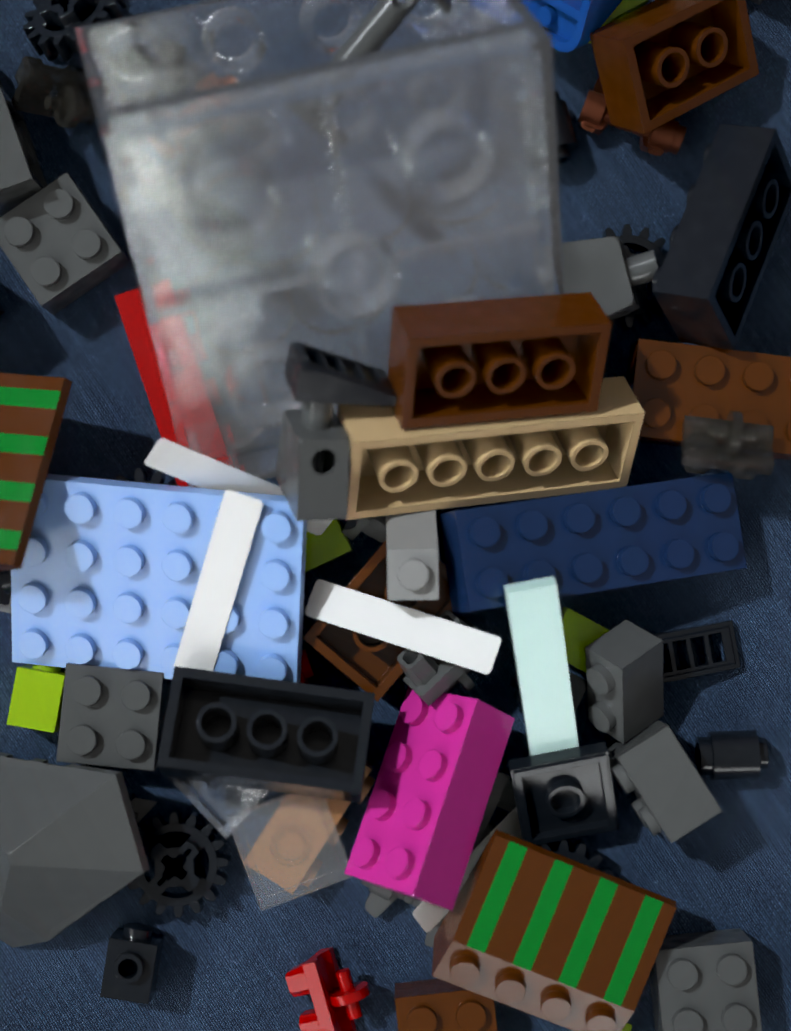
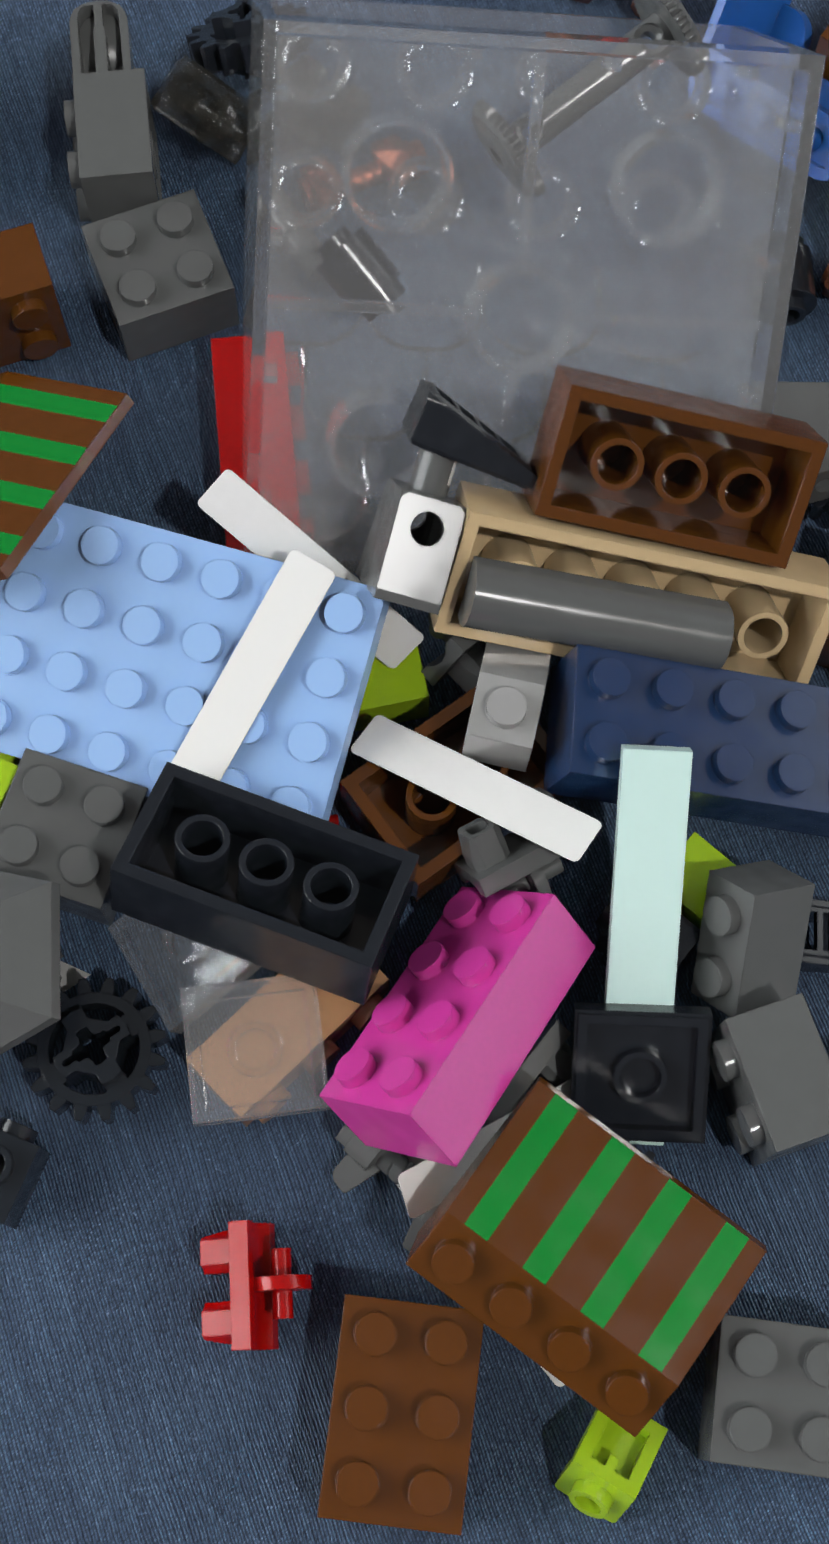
camera: 10 degrees right, 15 degrees down
none -> dark grey brick [458,556,734,669]

